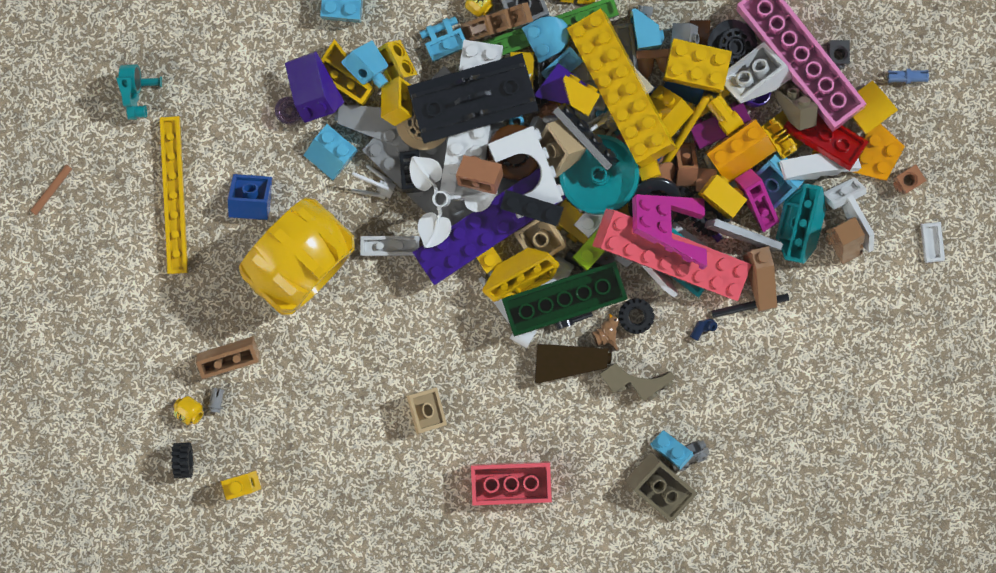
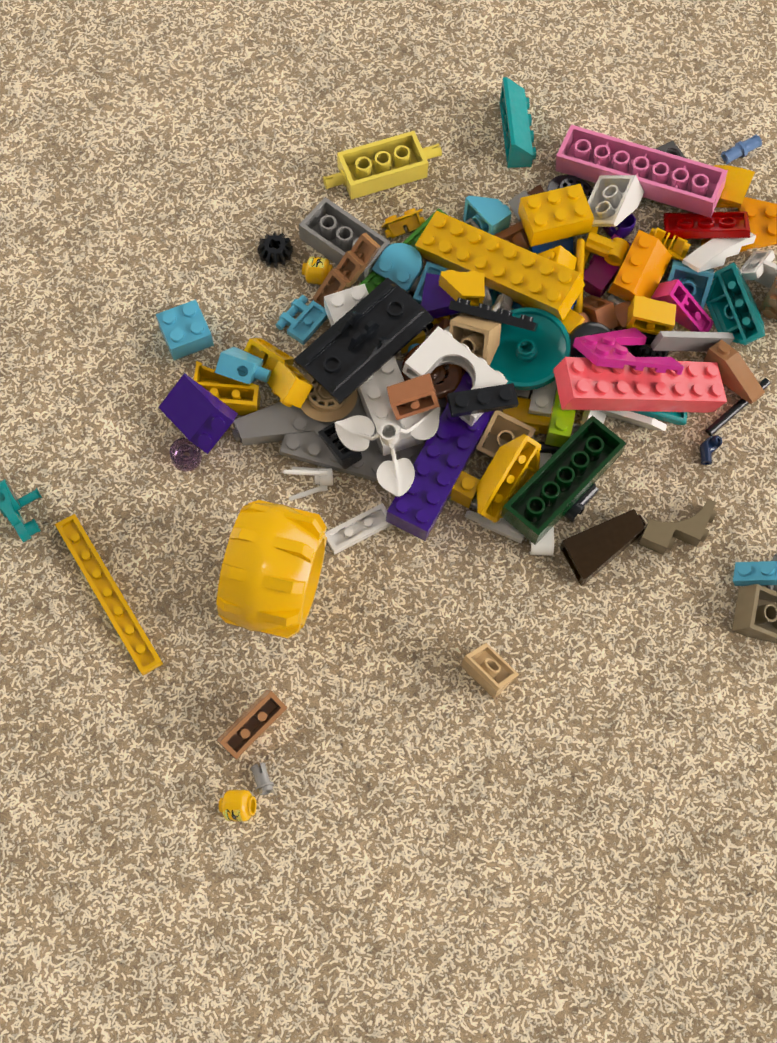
camera: 30 degrees left, 20 degrees down
black tyre [171,442,194,479] -> none
yellow torso [220,470,261,500] -> none
blue slope [228,174,272,220] -> none
medium azure slope [303,124,358,181] -> none
coral brick [471,461,552,506] -> none
medium nougat animal [592,314,619,351] -> none
black tyre [618,298,655,334] -> none
dark tan slope [772,81,818,131] -> none

